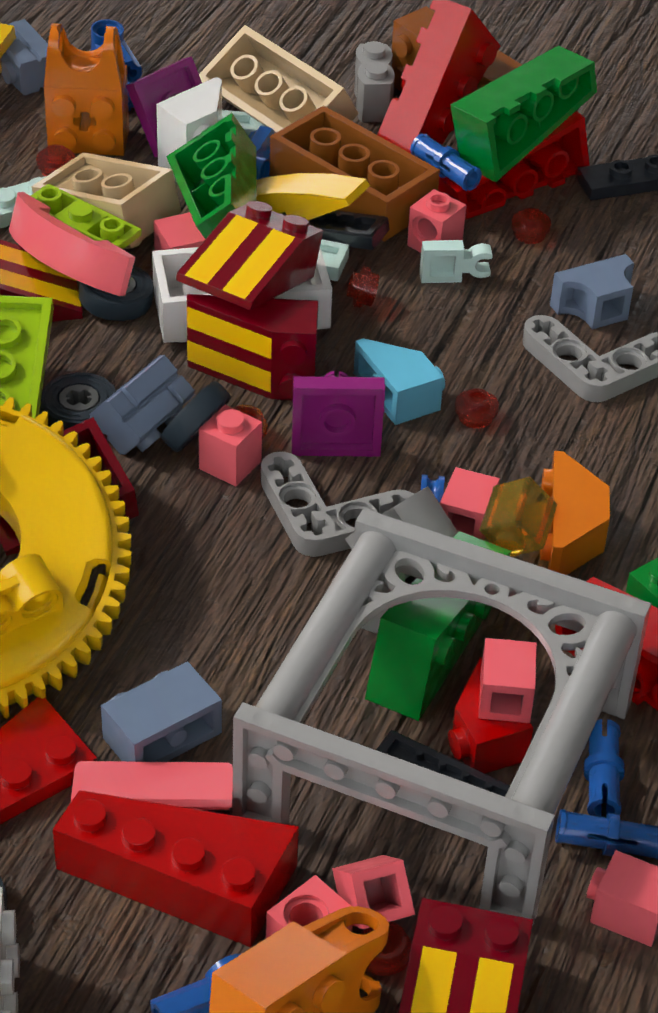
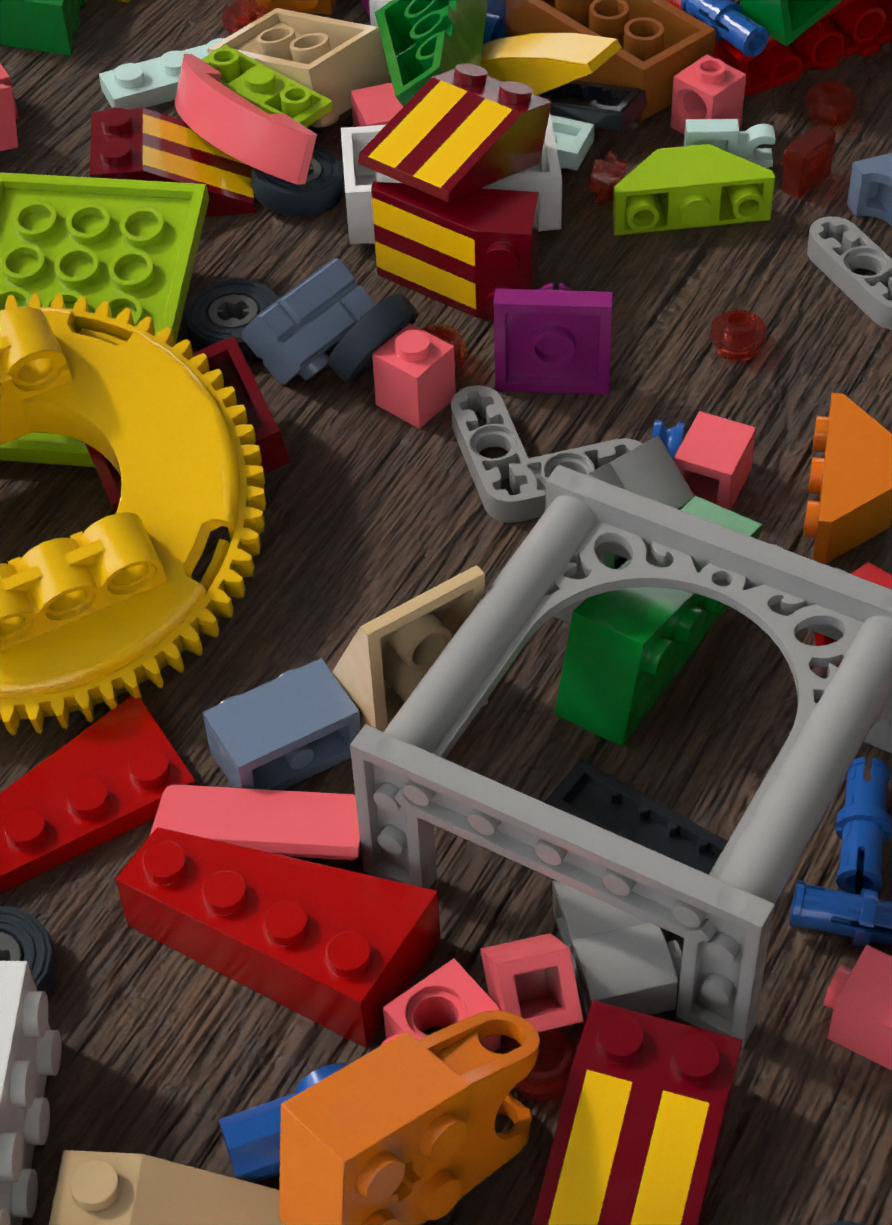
camera: 10 degrees right, 5 degrees up
medium azure slope [354,338,445,425] -> none
red slope [448,657,533,773] -> none
coral brick [478,638,537,723] -> none
clear yellow brick [479,476,558,557] -> none
none -> tan slope [332,565,488,732]
none -> light grey brick [552,880,682,1019]
none -> lime slope [613,144,775,236]
none -> clear red plate [782,124,836,199]

